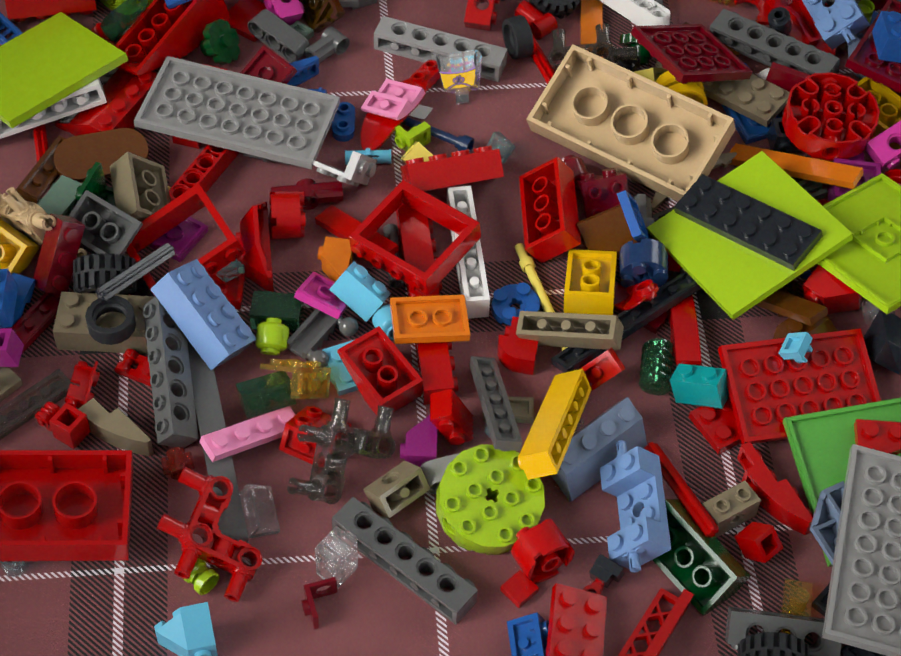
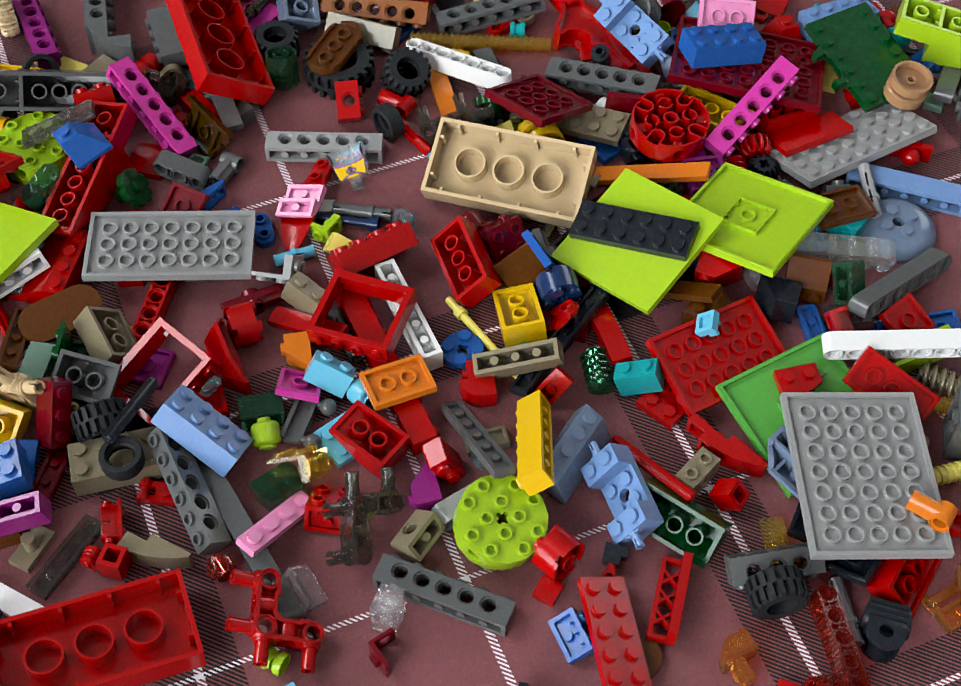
camera: 15 degrees left, 0 degrees up
none -> dark tan brick [281,271,325,315]
none -> dark grey pin [332,202,393,221]

